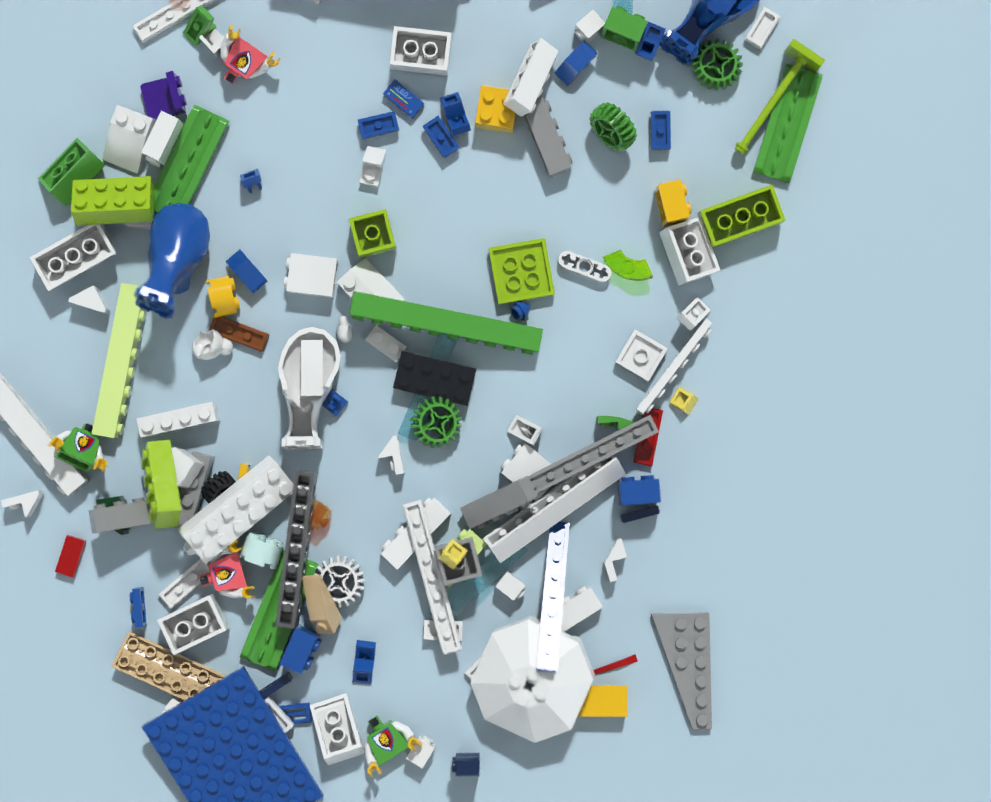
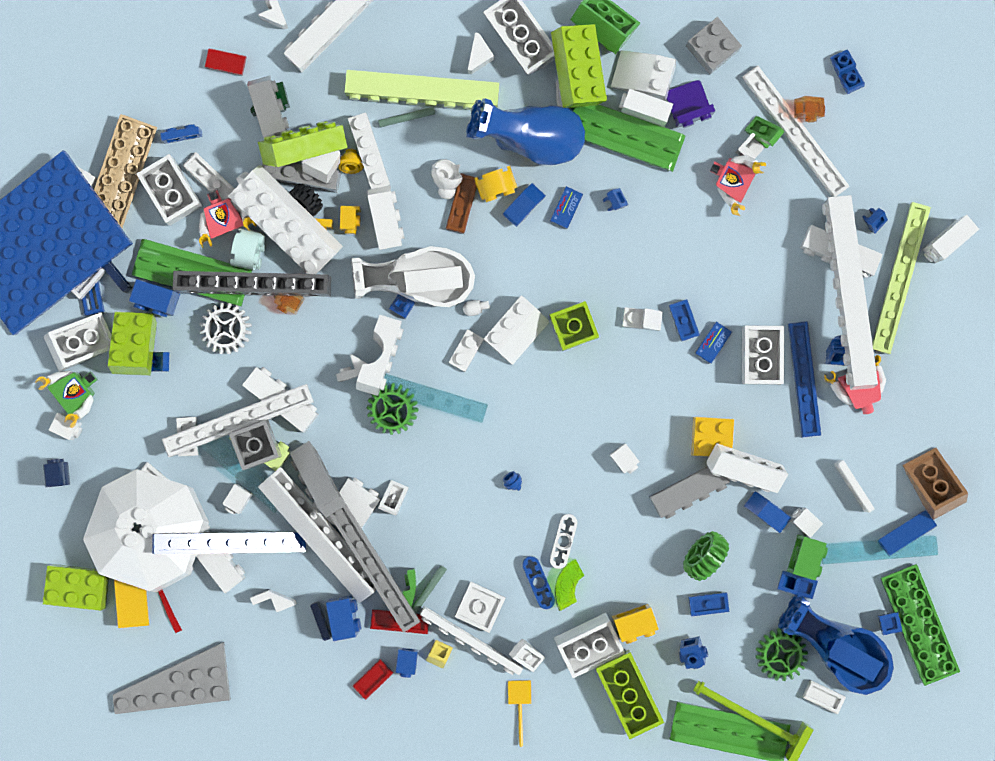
camera: 90 degrees right, 0 degrees up
torso [48,423,108,473] -> none
white brick [284,253,339,299] -> none
tan slope [302,575,342,635] -> none
bright green brick [348,291,543,355] -> none
black plate [393,351,476,406] -> none
blue plate [423,116,460,159] -> none
light yellow slope [438,539,468,569] -> none
blue slope [440,92,471,136] -> none
lime plate [488,238,555,305] -> none
none -> lime piece [43,564,109,611]
none -> lime piece [108,312,157,376]
none -> yellow brick [337,149,364,174]
none -> yellow brick [340,206,361,235]
none -> red tile [353,659,394,700]
none -> white arch [356,315,404,396]
none -> white brick [367,186,405,250]
none -> sand green bar [378,107,435,128]
none -> blue brick [396,647,418,678]
none -> sand green bar [412,565,447,614]
none -> yellow piece [508,680,531,747]
none -> blue beam [523,556,555,609]
none -> blue tile [550,186,583,229]
none -> white brick [610,444,640,474]
none -> blue brick [679,636,708,669]
none -> light grey brick [686,16,742,75]
none -> blue tile [788,321,821,438]

